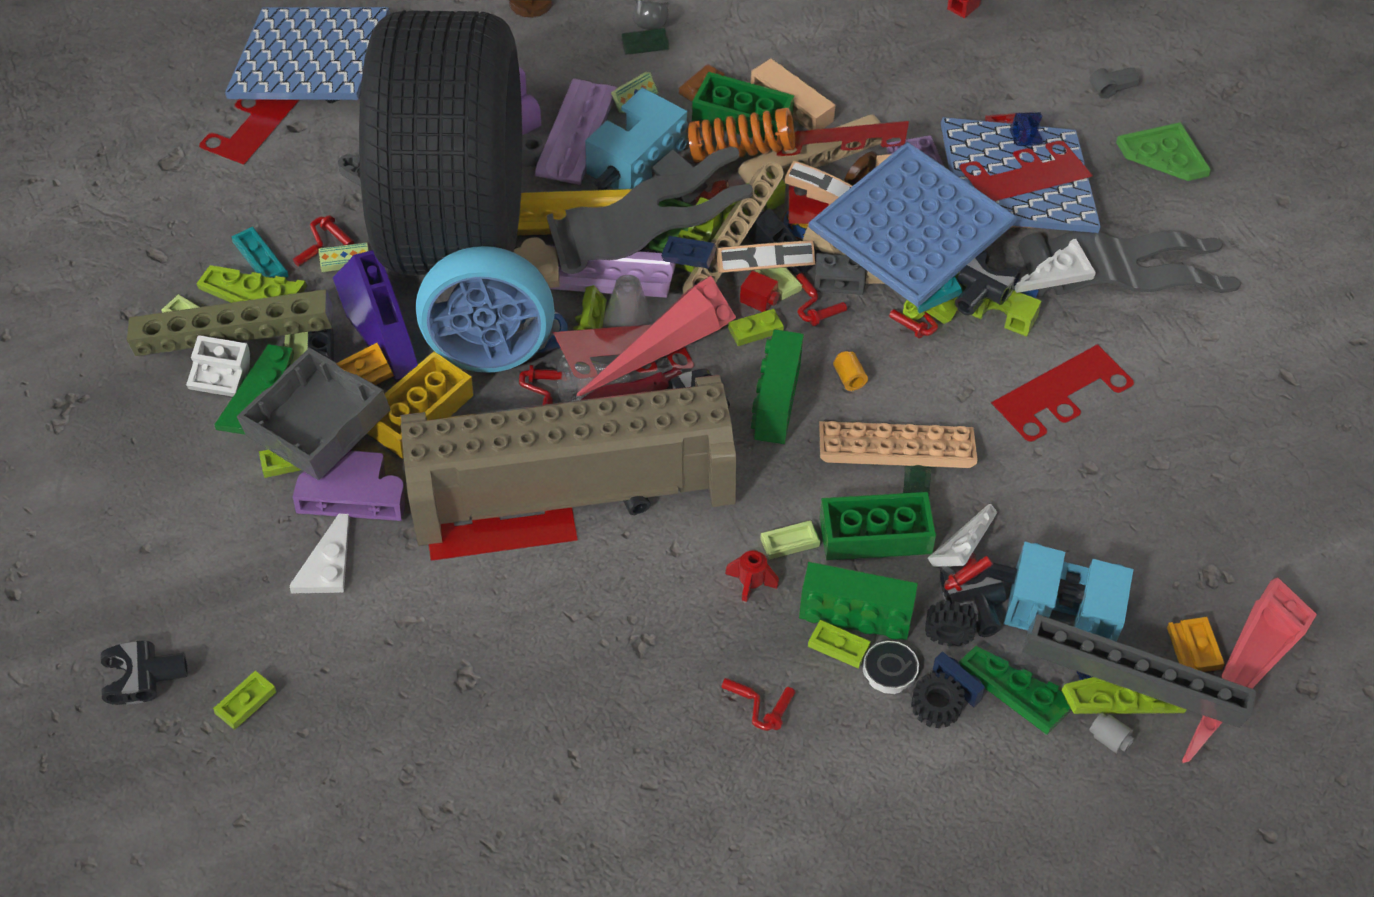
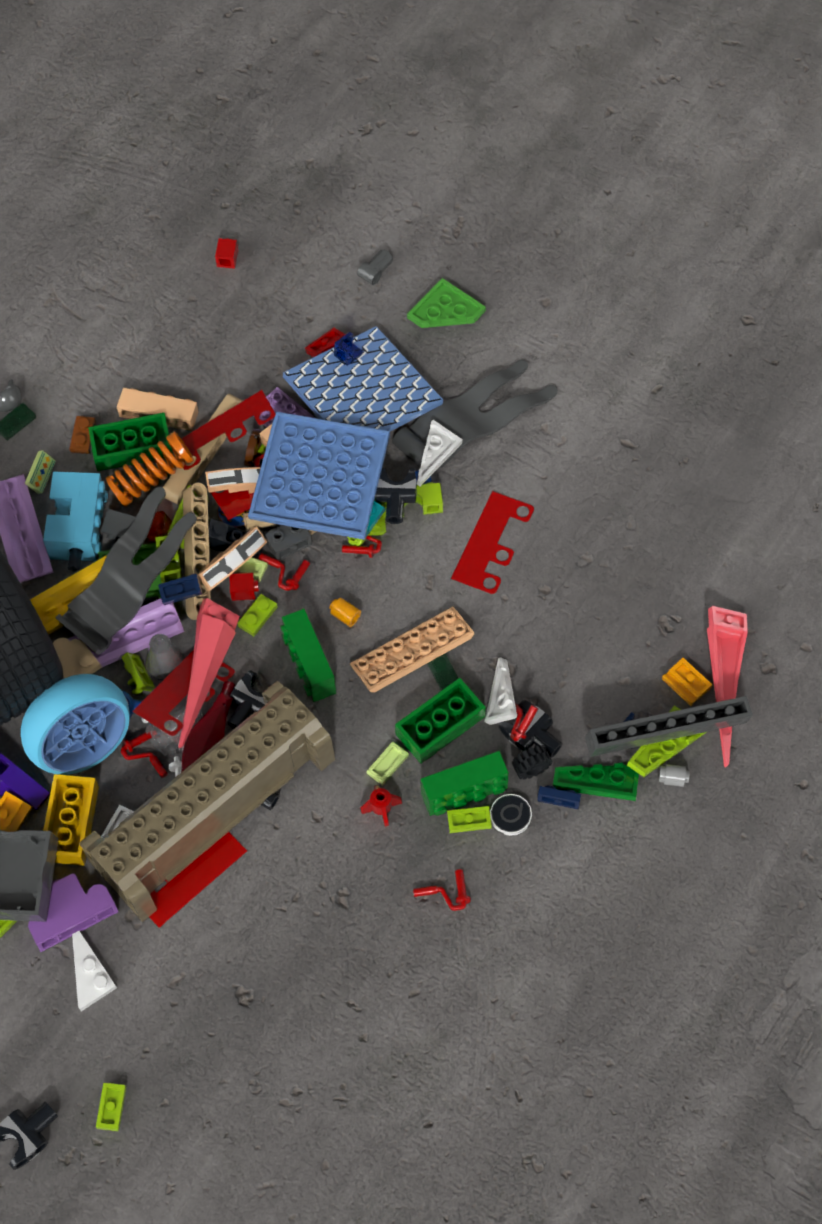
camera: 30 degrees left, 10 degrees up
black tyre [911,673,965,728] -> none
red piece [959,140,1093,201] -> none
medium azure piece [987,542,1133,642] -> none

